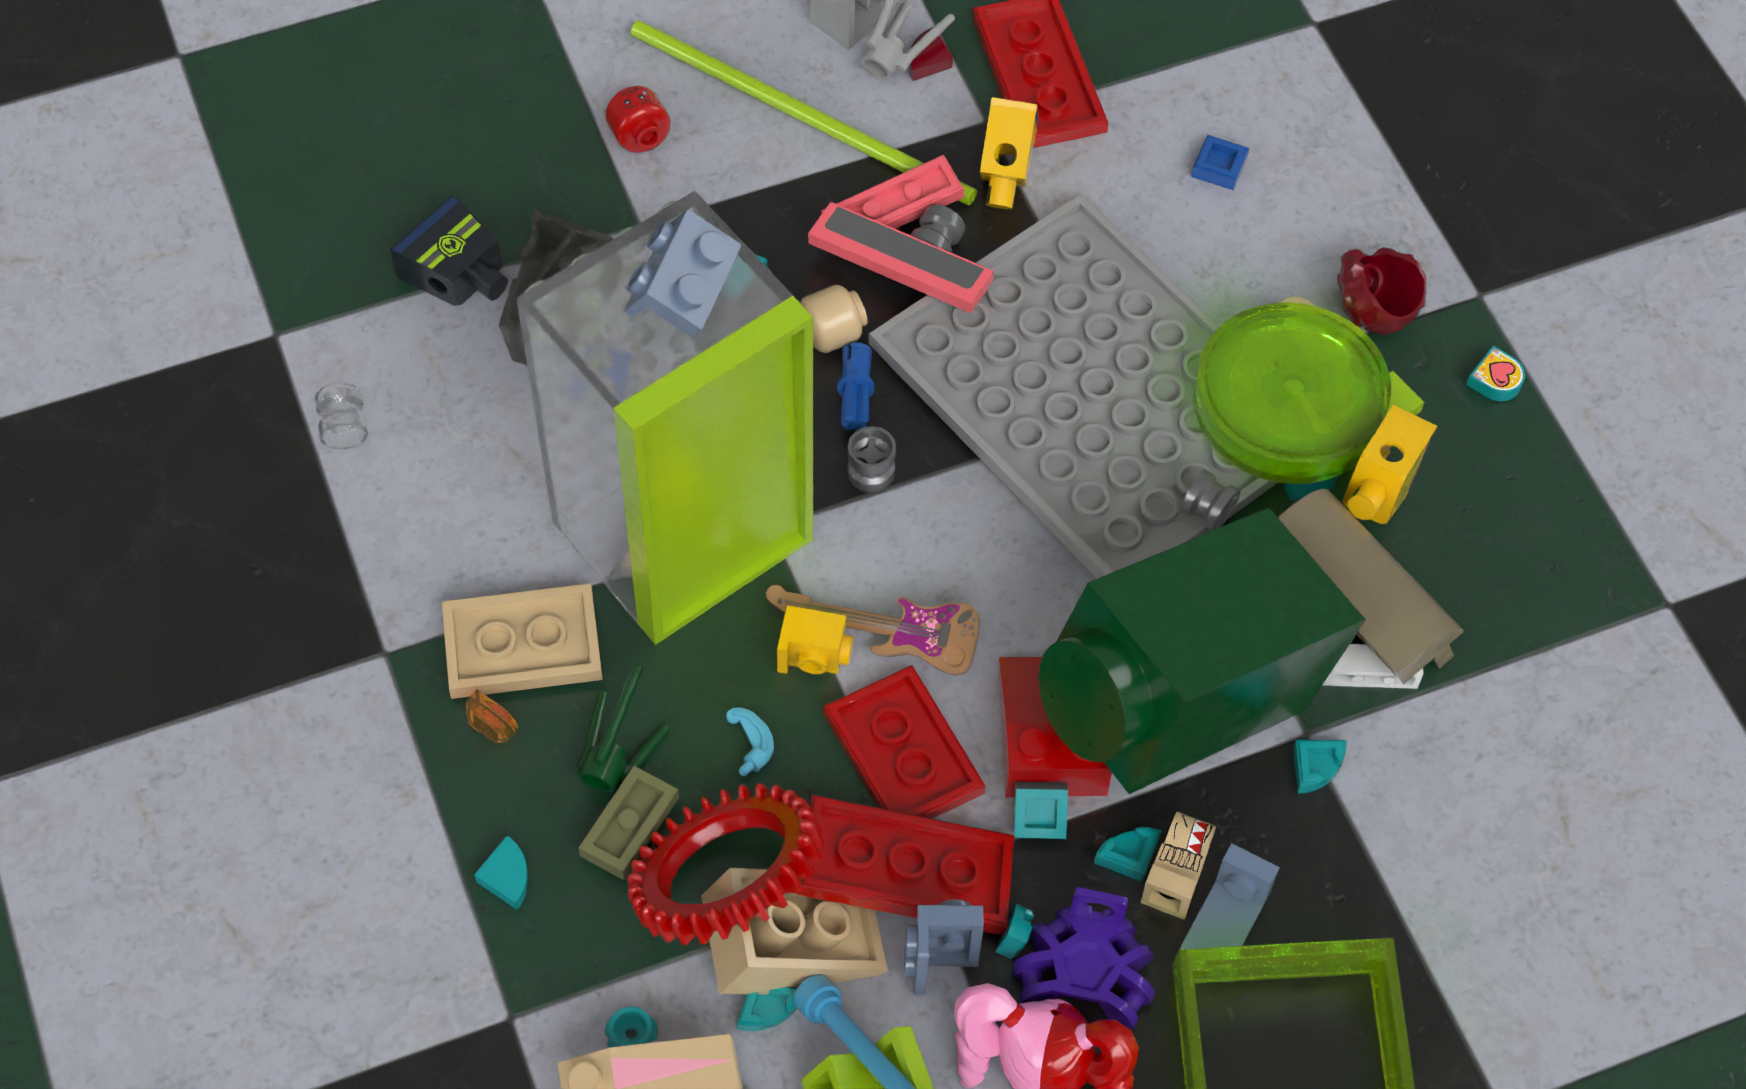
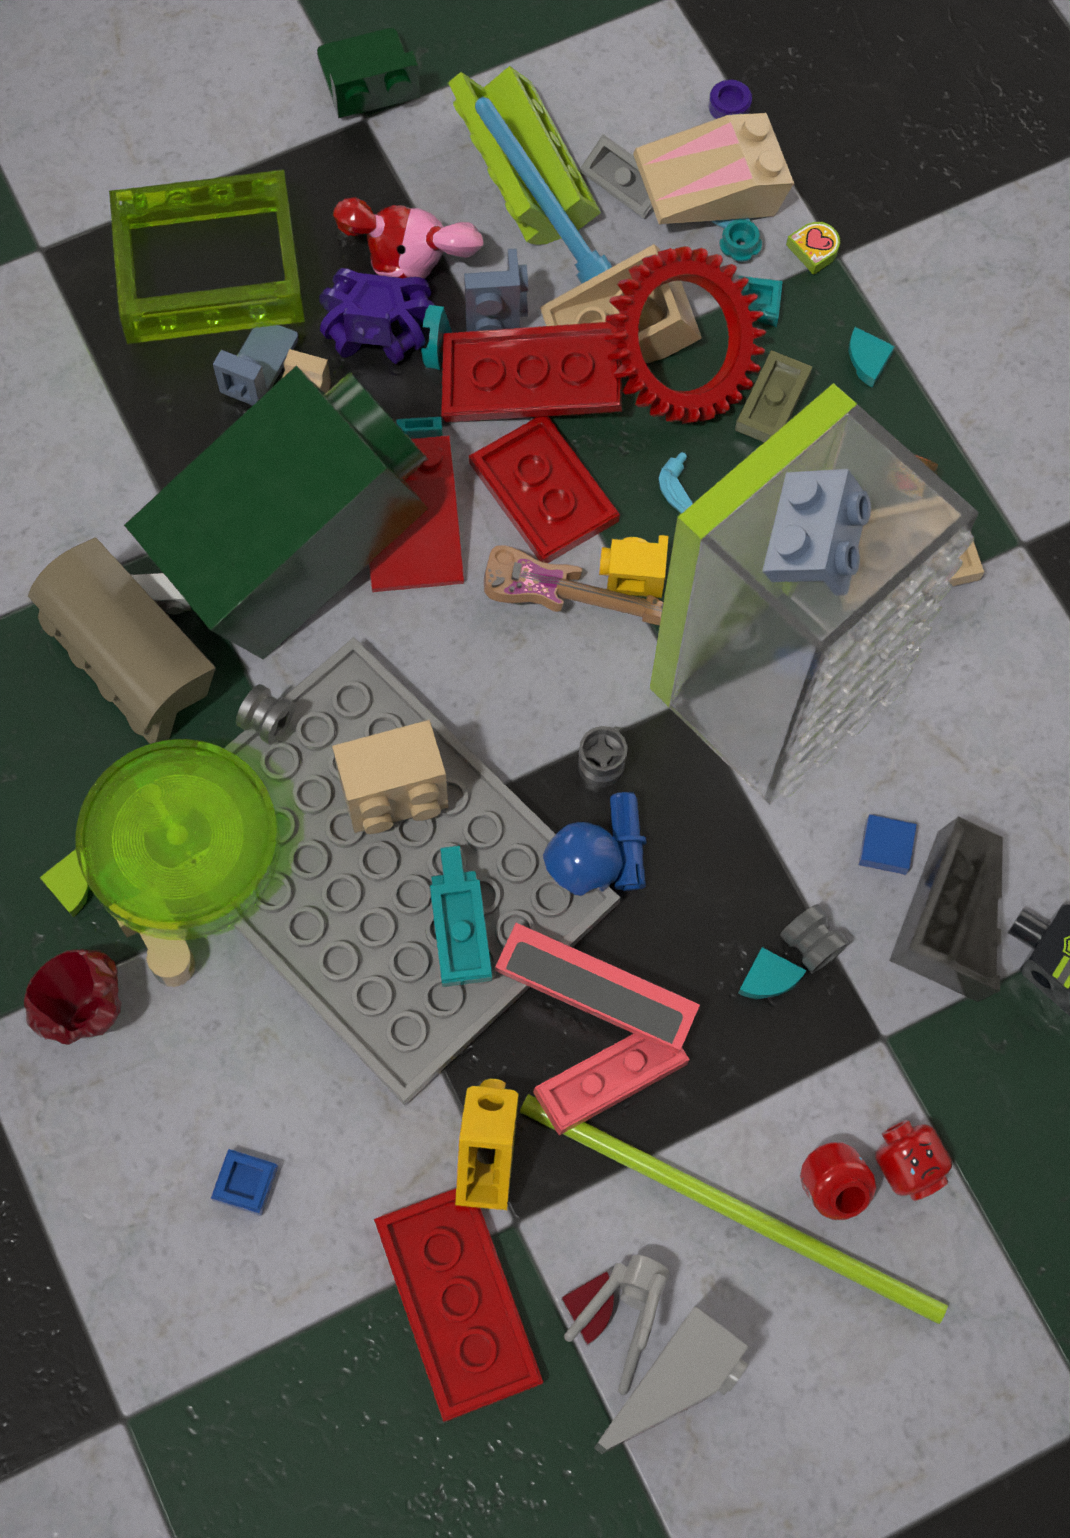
camera: 175 degrees right, 10 degrees up
tan head [800,285,867,353] -> none
dark grey wheel [910,204,966,253] -> none
yellow torso [1342,405,1437,524] -> none
none -> tan brick [332,720,449,834]
none -> teal hinge [430,846,492,987]
none -> blue hair [543,822,623,896]
none -> teal tile [738,276,782,327]
none -> tile [786,222,840,275]
none -> red head [800,1142,876,1220]

